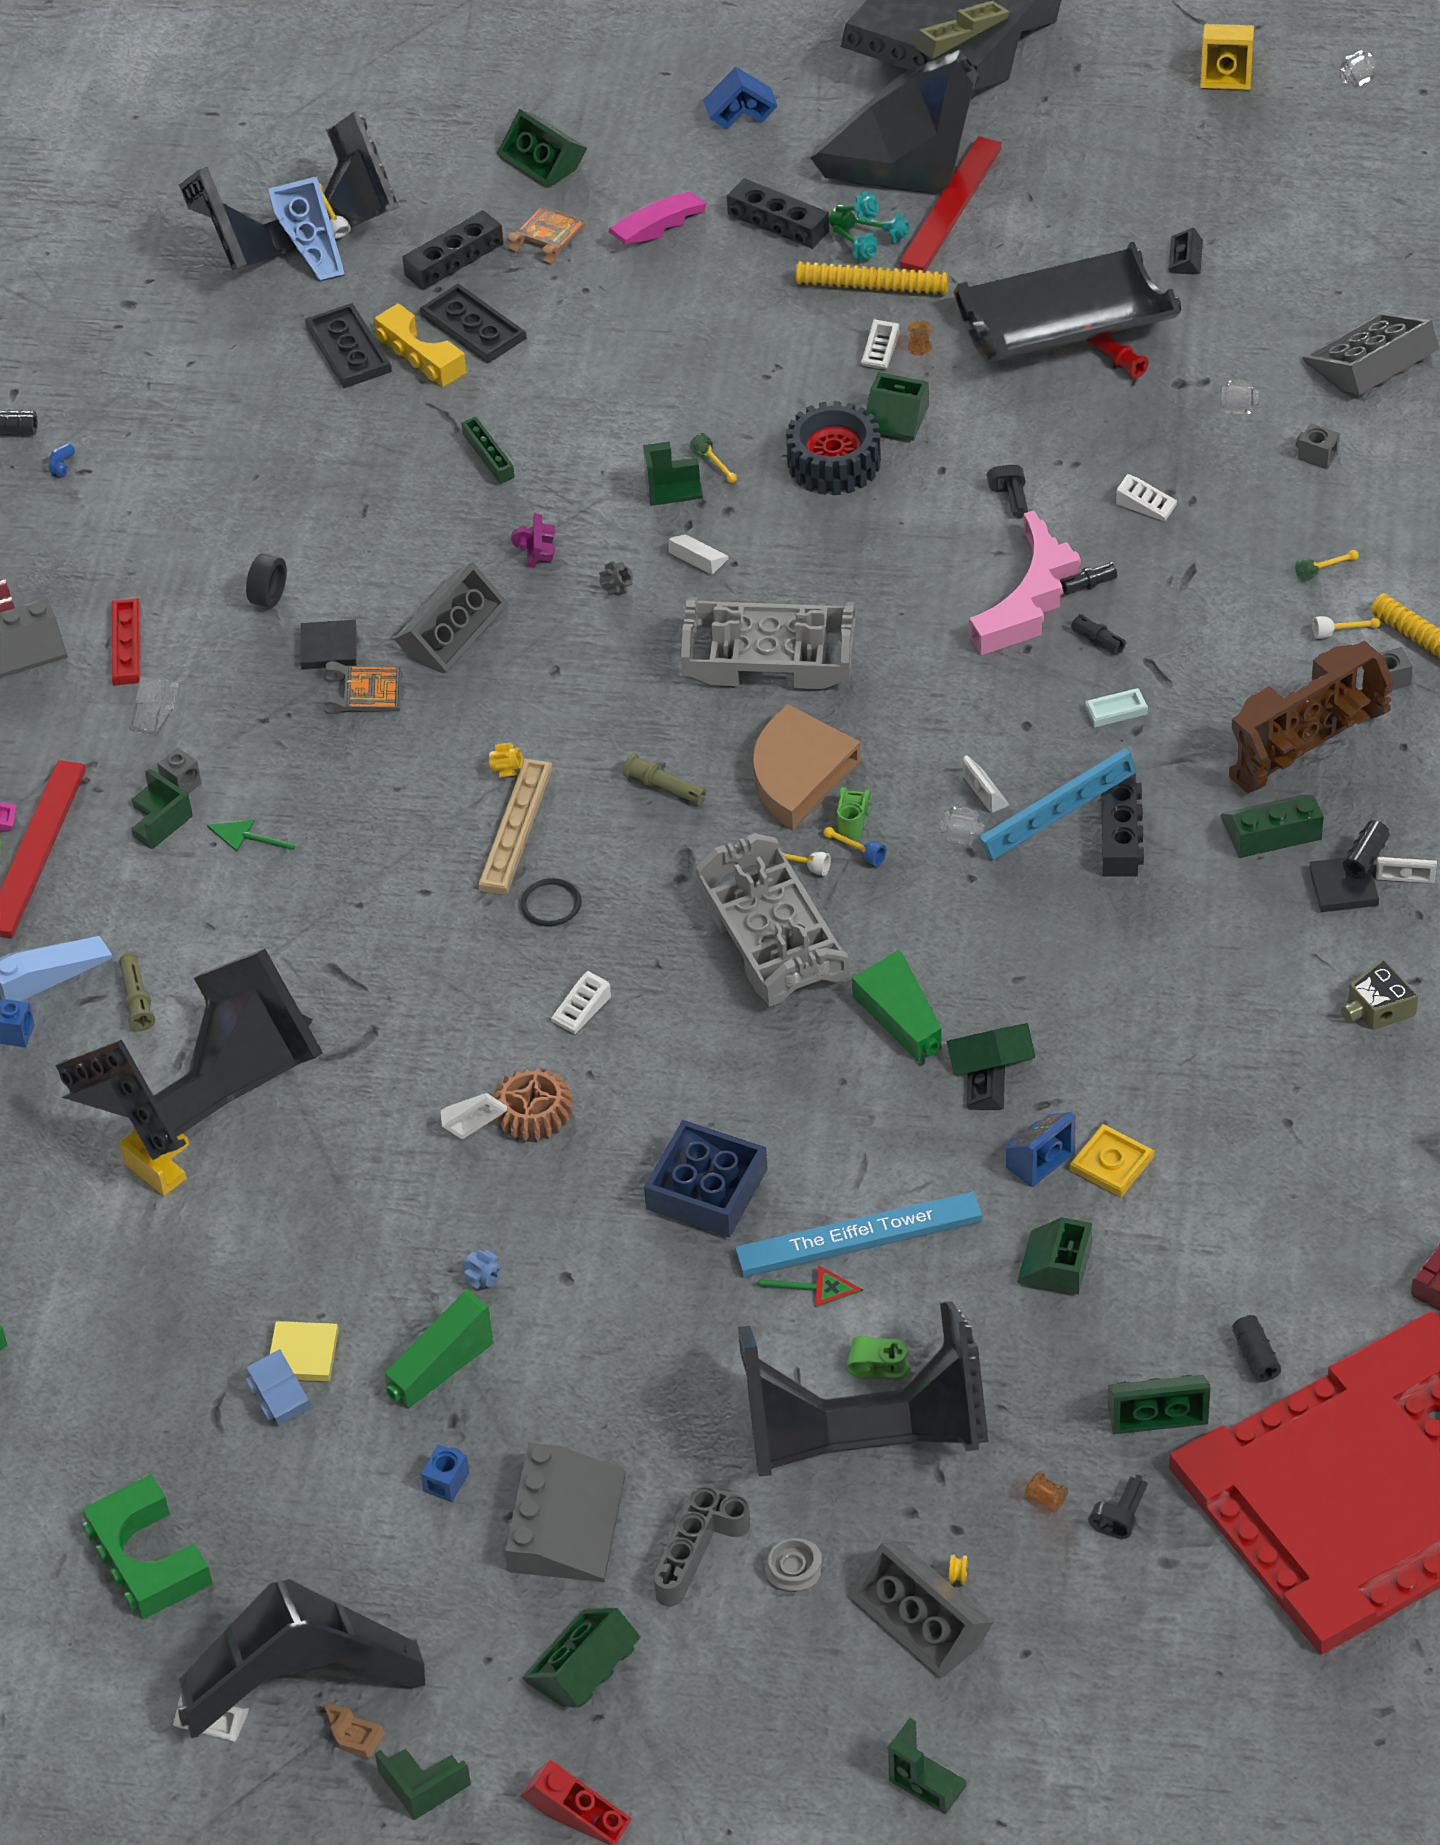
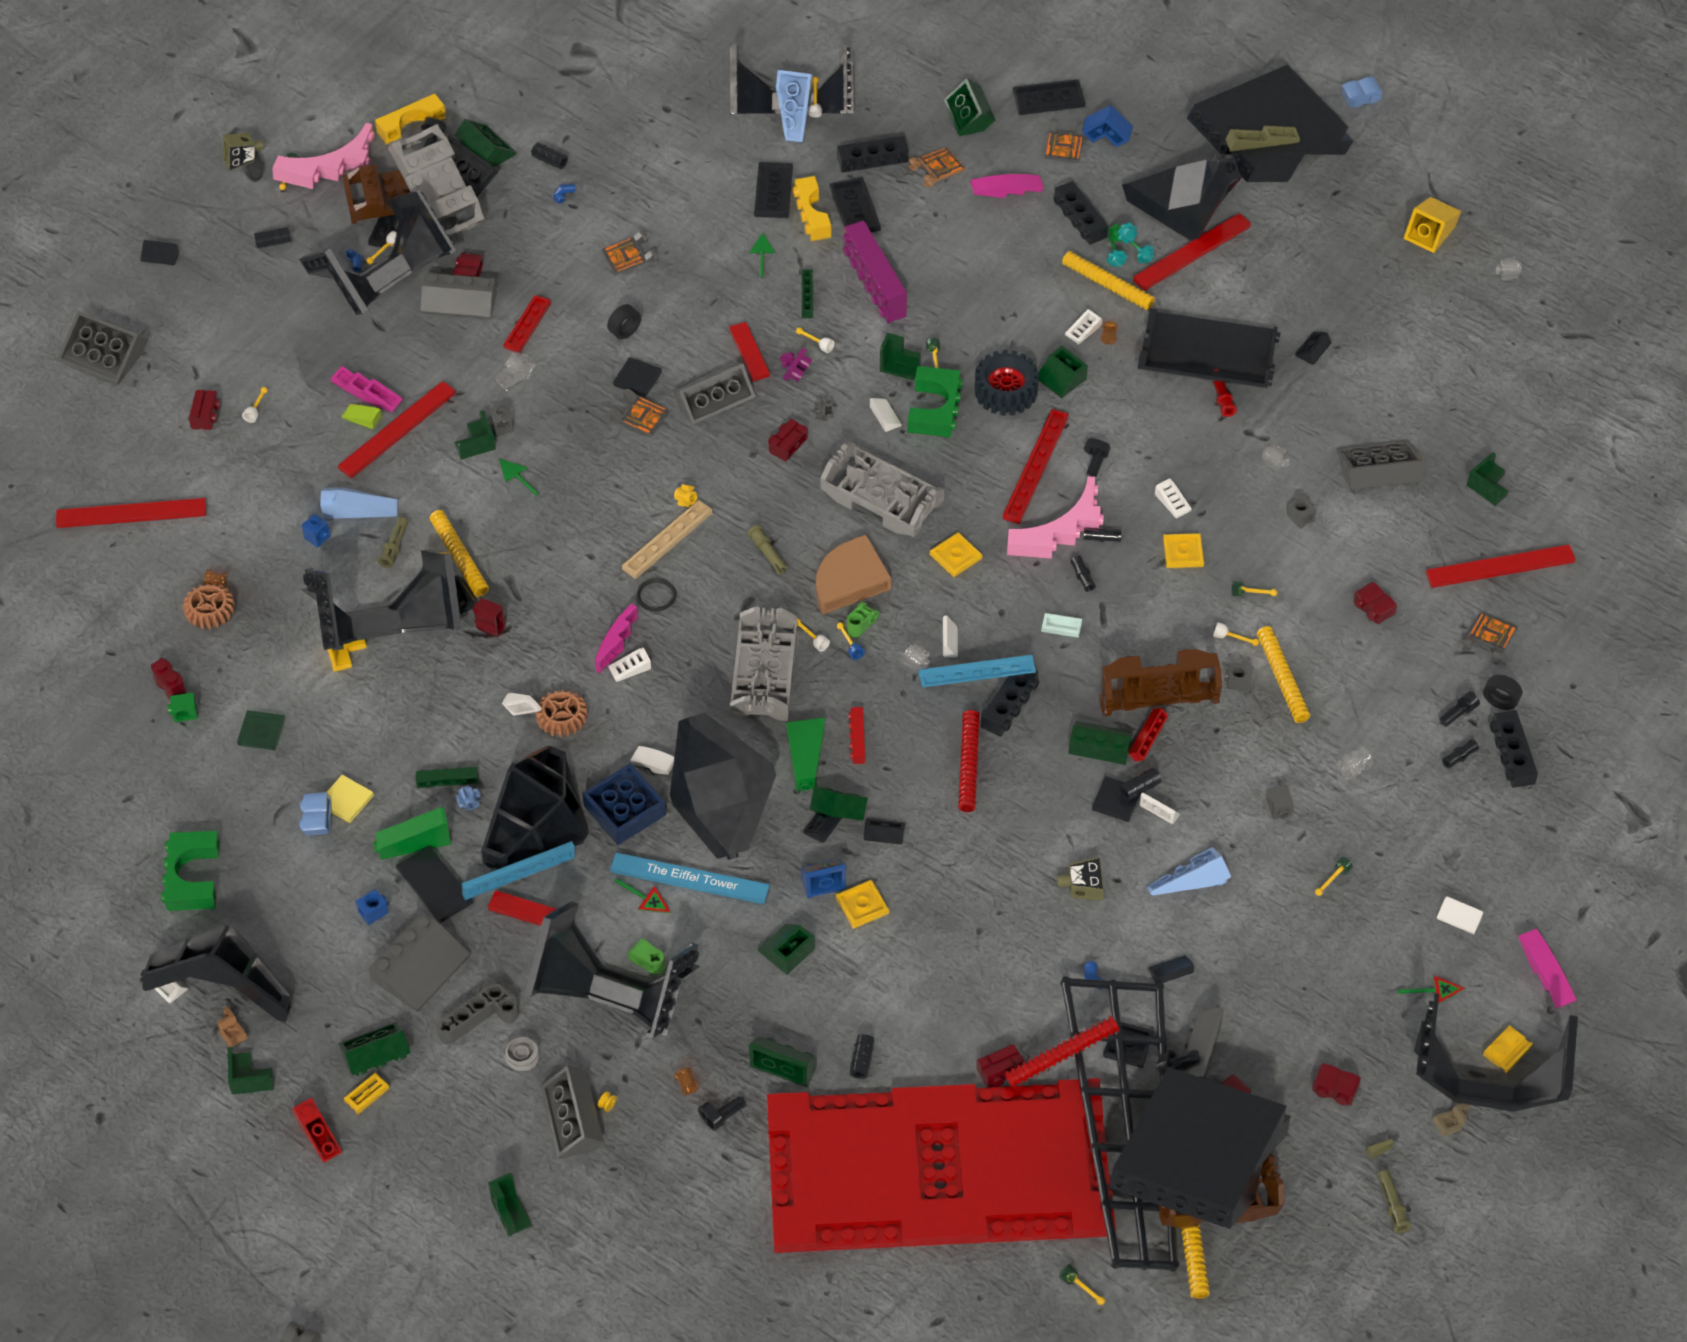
camera: 25 degrees right, 5 degrees up
none -> clear green tile [237,710,285,751]
none -> yellow tile [344,1073,390,1114]
none -> black tile [396,846,473,923]
none -> dark green piece [415,767,478,788]
none -> yellow piece [429,510,489,597]
none -> dark azure tile [462,842,575,900]
none -> dark red brick [473,598,505,638]
none -> black panel [481,745,588,869]
none -> red tile [488,890,557,926]
none -> dark pink slope [595,603,638,673]
none -> flag [602,230,658,275]
none -> white slope [630,746,674,775]
none -> black panel [670,713,776,860]
none -> red tile [729,322,770,381]
none -> green piece [749,233,775,277]
none -> dark red brick [768,419,808,462]
none -> white hinge [796,327,834,353]
none -> magenta brick [843,221,907,323]
none -> red piece [849,707,865,764]
none -> black slope [863,818,906,845]
none -> green arch [907,366,963,438]
none -> yellow tile [930,532,982,577]
none -> red piece [958,710,980,812]
none -> red tile [1002,409,1069,524]
none -> black tile [1012,79,1086,115]
none -> flag [1045,119,1084,163]
none -> red piece [1128,708,1168,762]
none -> yellow tile [1163,533,1204,568]

